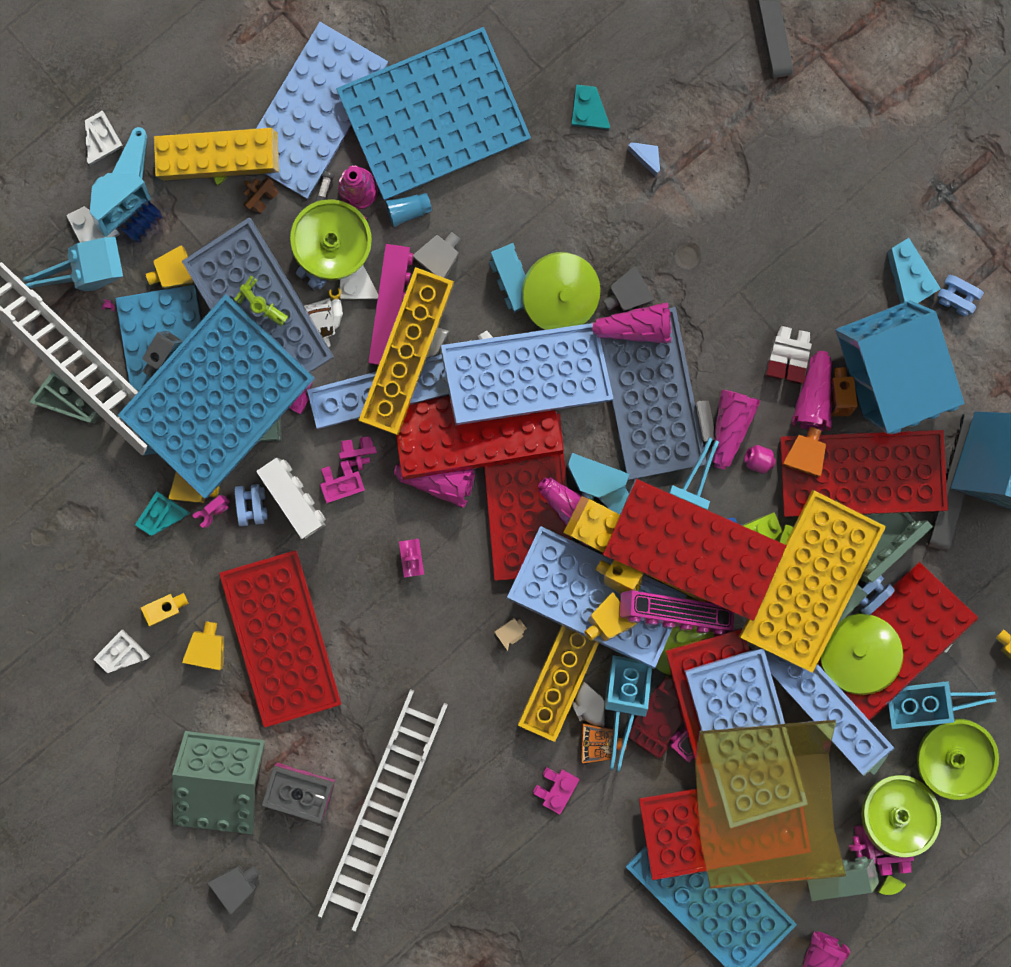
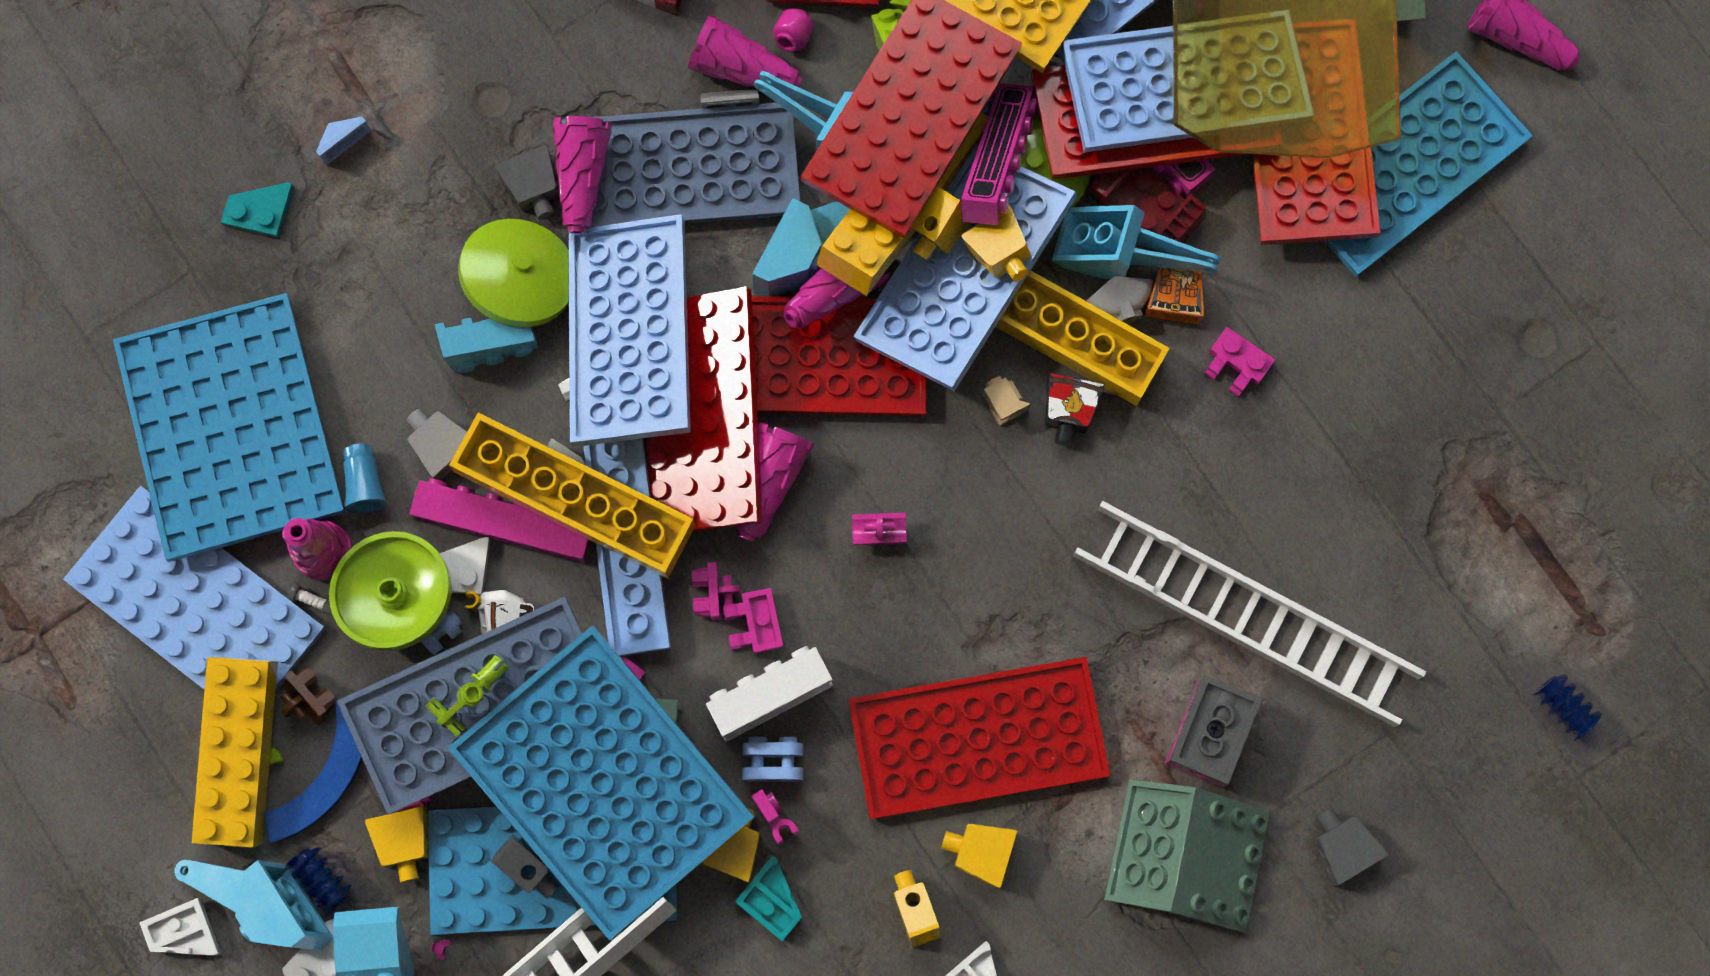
camera: 75 degrees left, 10 degrees down
none -> blue tile [264,701,363,843]
none -> torso [1045,372,1105,446]

